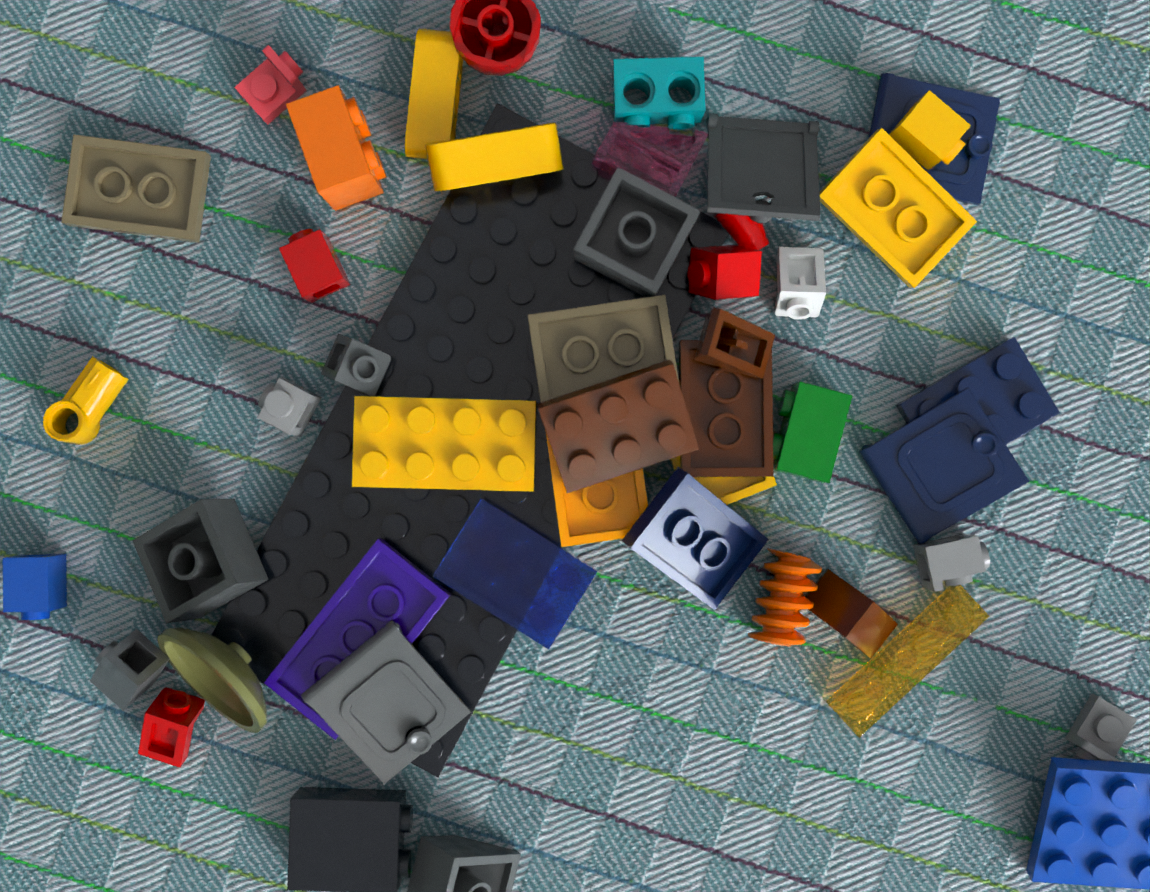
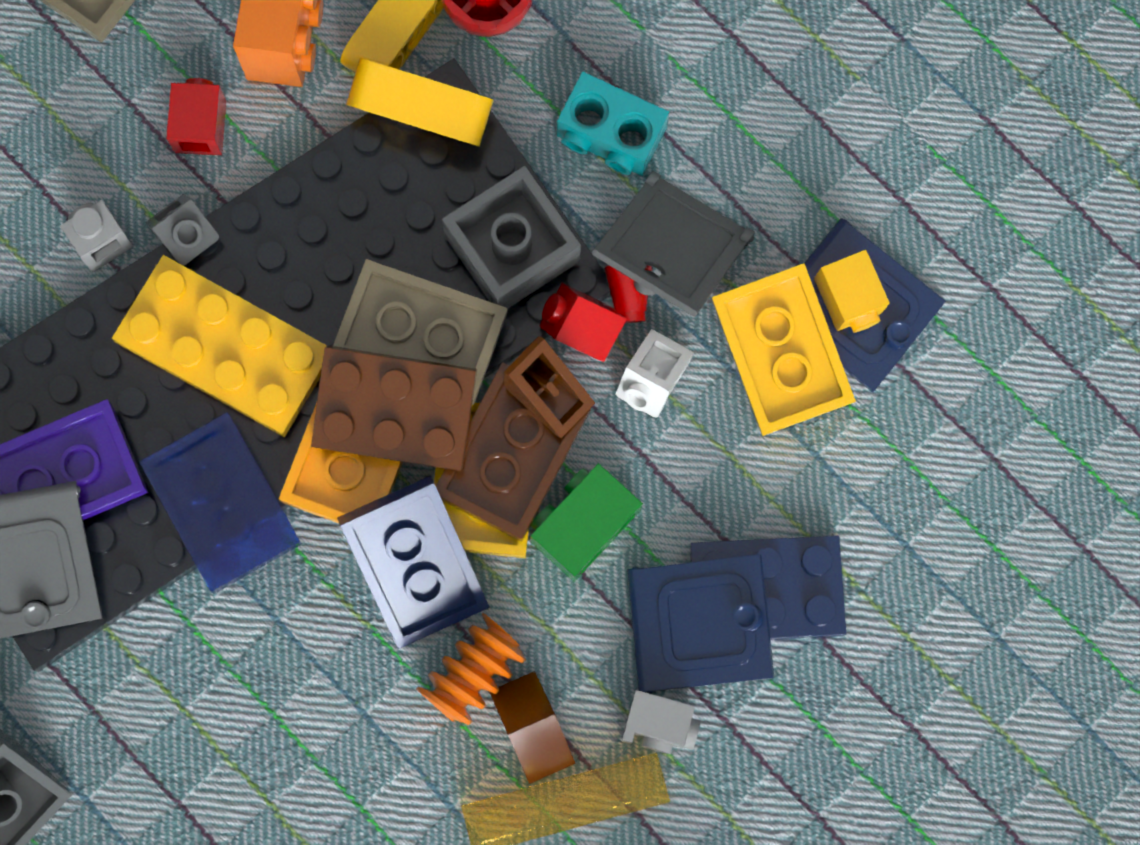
camera: 25 degrees right, 10 degrees down
clear pink wing [591,122,709,197] -> none

